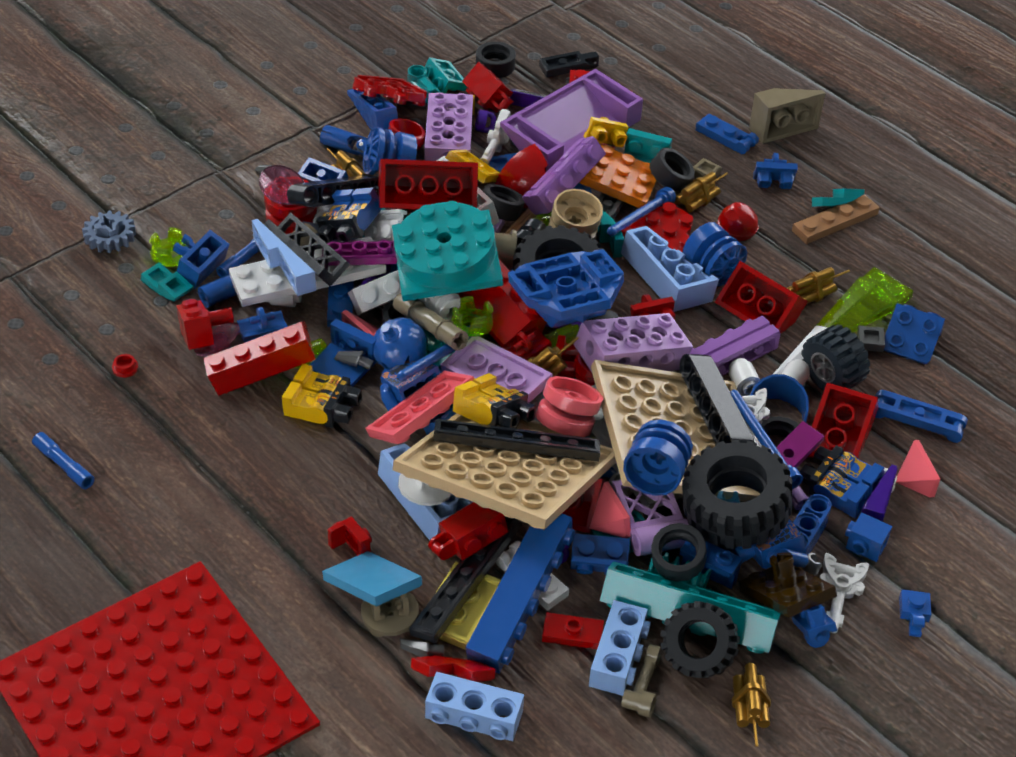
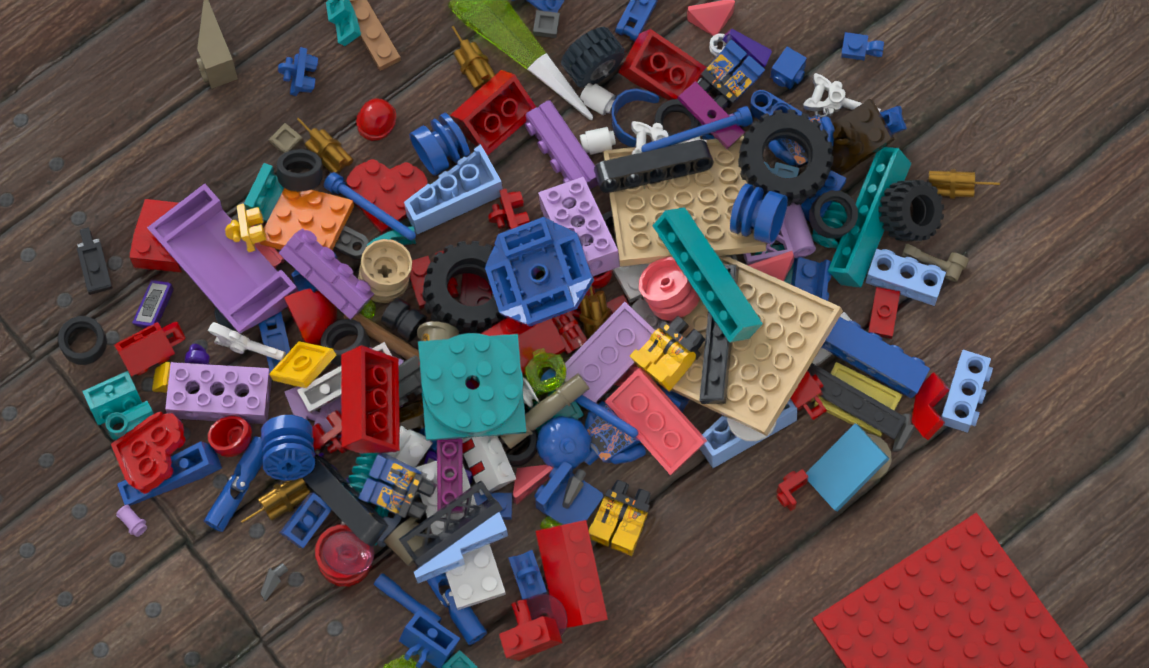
camera: 85 degrees left, 25 degrees up
blue plate [695,114,759,154] -> none
none -> lavender pin [116,505,147,537]
none -> teal brick [652,207,763,343]

